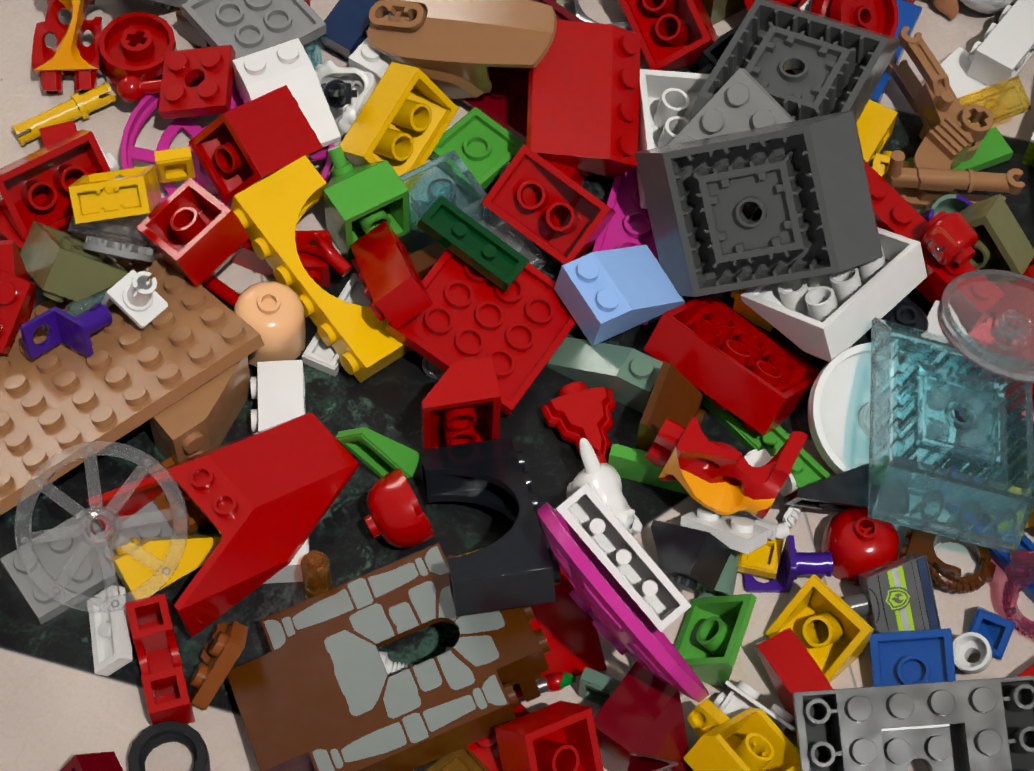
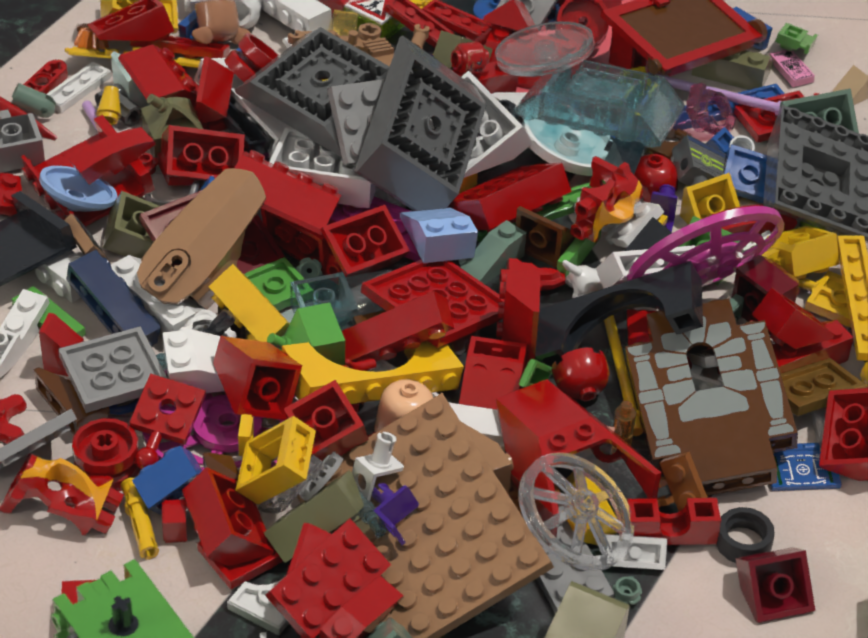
camera: 75 degrees left, 15 degrees down
dark green plate [417,195,530,292] -> none
none -> blue brick [132,446,202,515]
none -> reddish brown slope [203,452,239,481]
none -> red slope [459,336,527,410]
none -> sand green plate [612,576,642,605]

